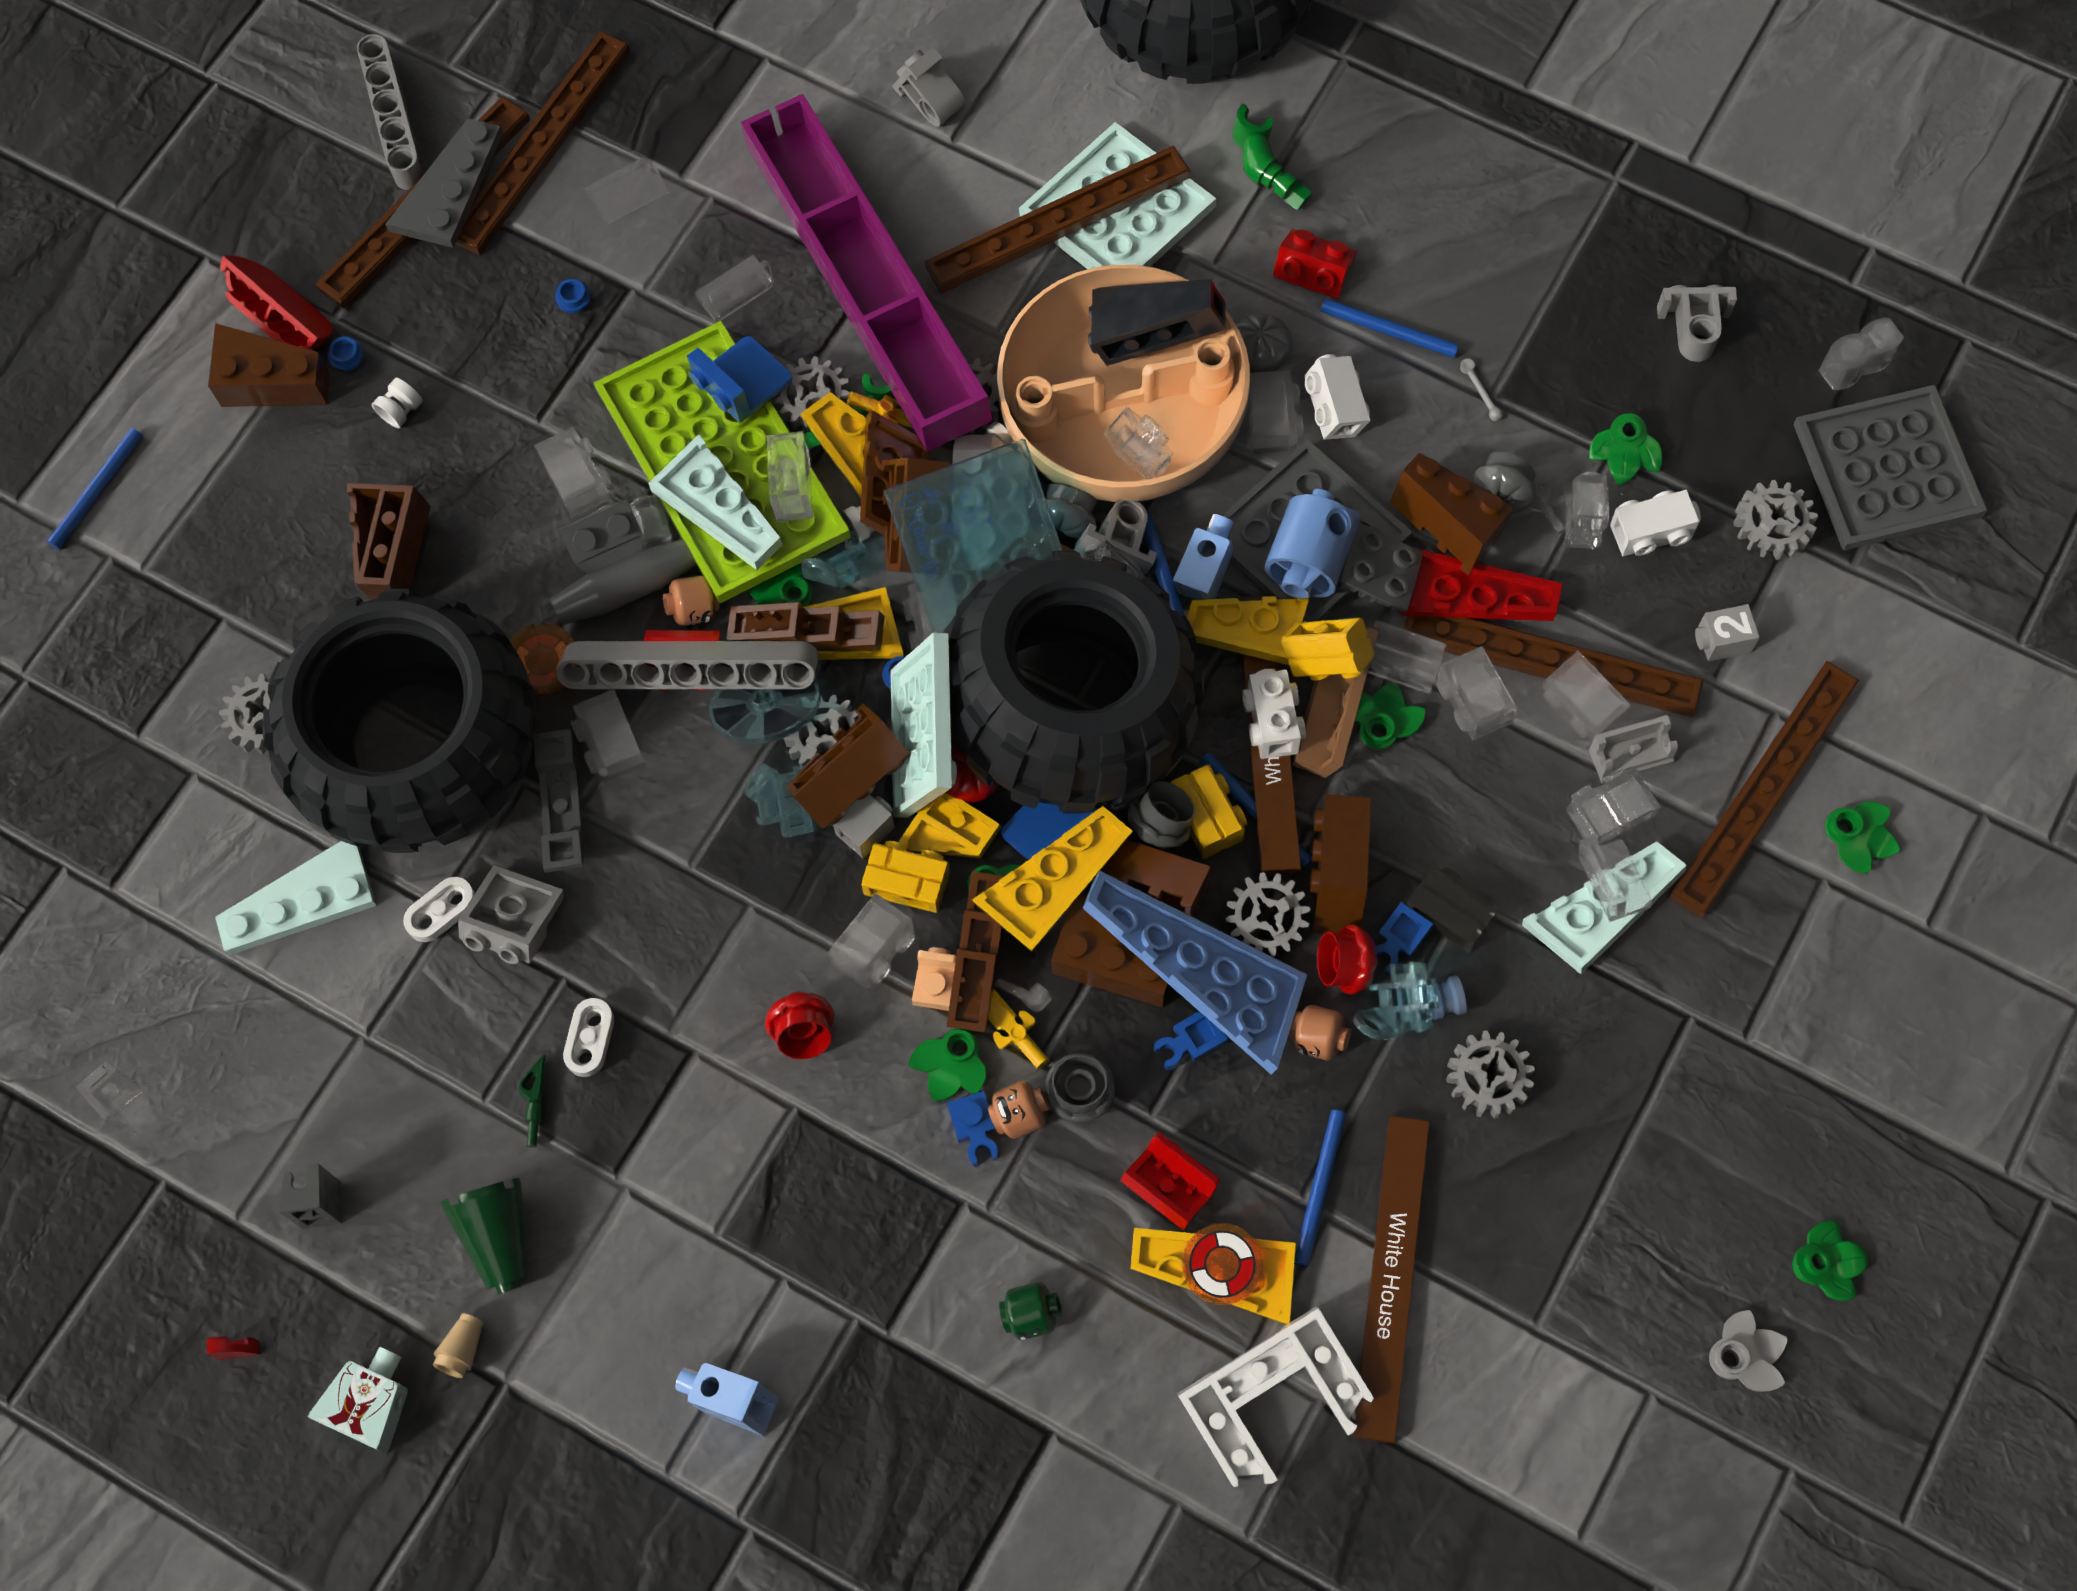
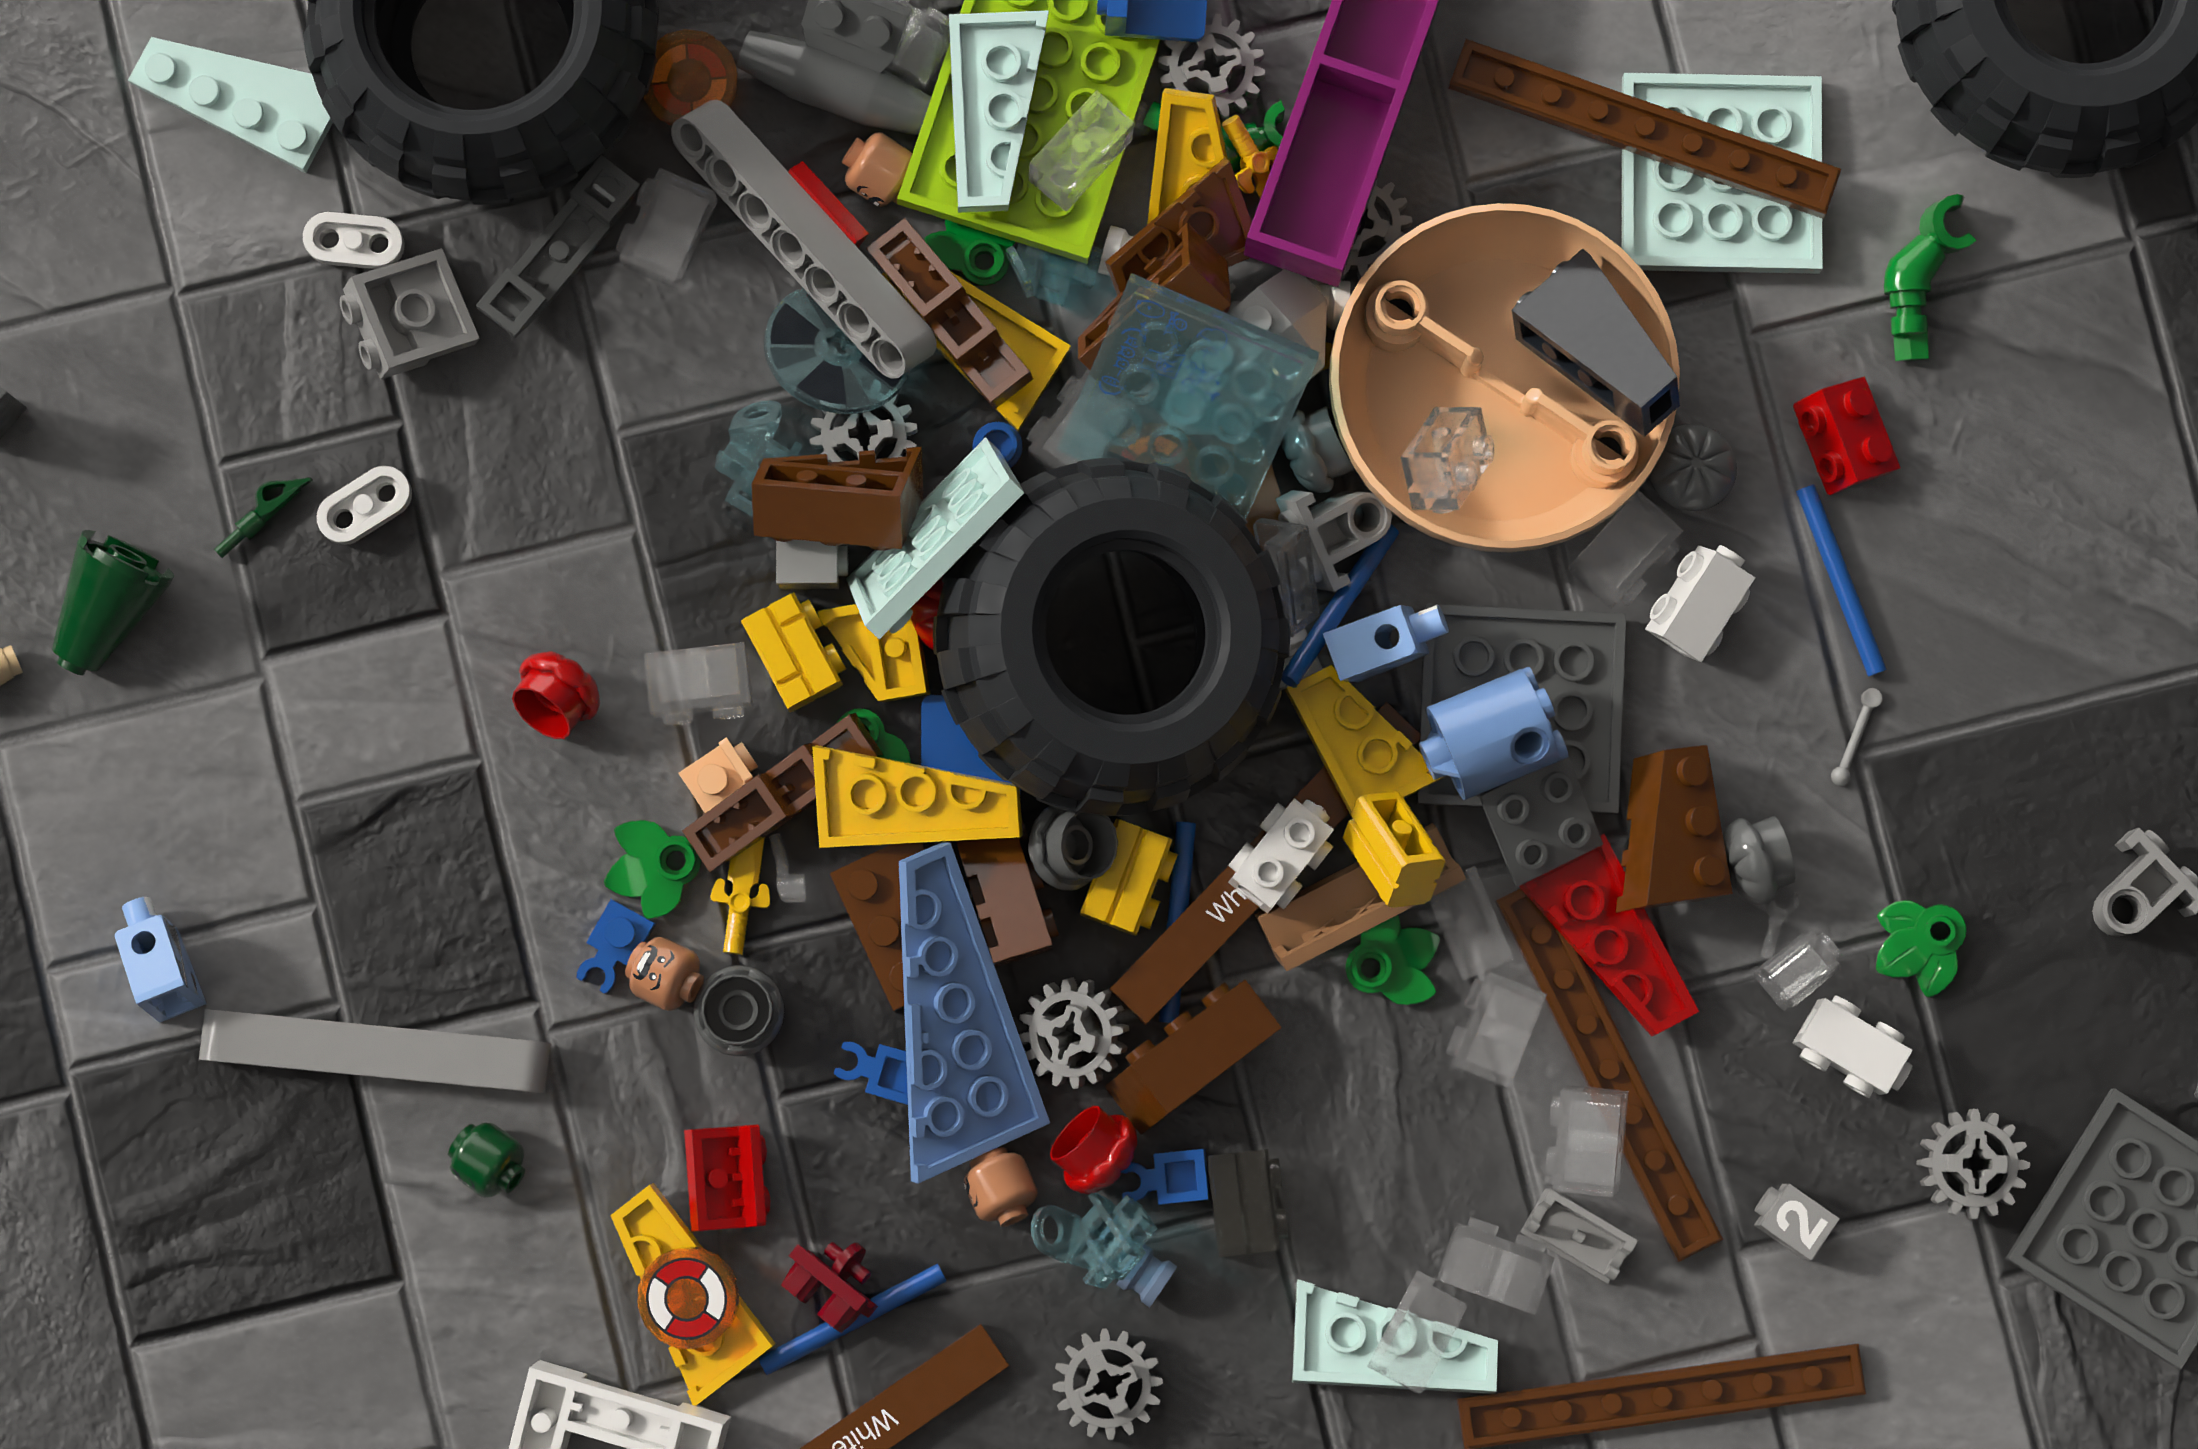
camera: 40 degrees right, 15 degrees up
none -> light grey beam [199,1009,551,1093]
none -> dark red hips [781,1242,878,1333]

